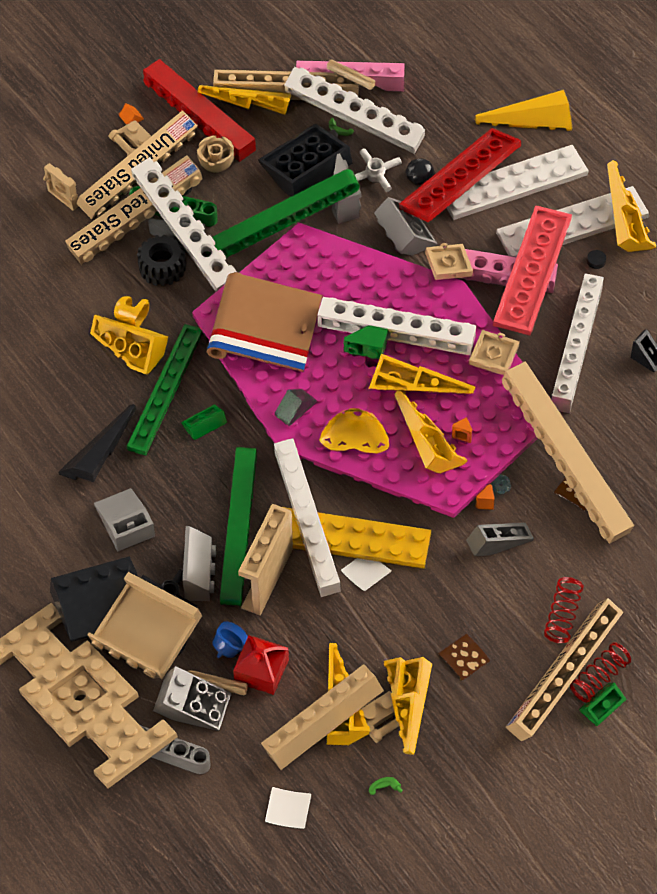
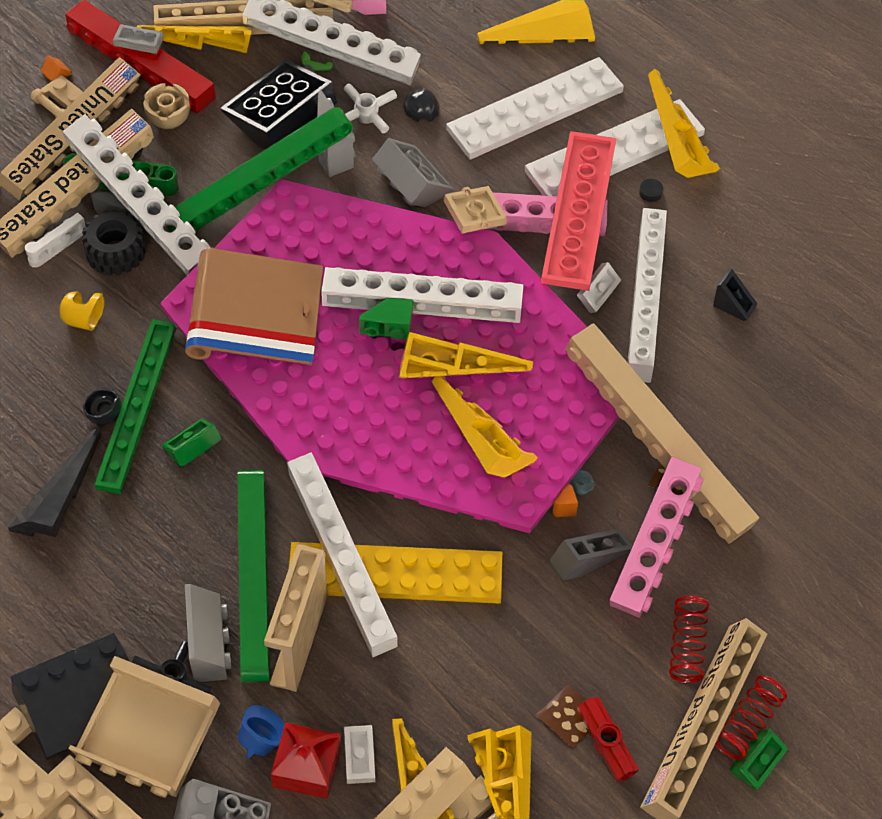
camera: 10 degrees left, 0 degrees up
yellow wedge [90,315,168,375] -> none
light grey slope [94,488,155,552] -> none
tan axle [188,670,248,696] -> none
slope [275,389,317,426] -> none
yellow piece [319,408,389,454] -> none
white sticker [341,558,392,591] -> none
red plate [399,128,521,223] -> none
orange slope [452,417,472,443] -> none
tan plate [469,330,520,375] -> none
none -> white plate [25,213,86,268]
none -> black hair [82,388,122,425]
none -> light grey plate [113,24,164,54]
none -> white plate [344,725,375,784]
none -> white plate [577,262,621,313]
none -> red piece [577,697,639,782]
none -> bright pink brick [610,457,704,618]

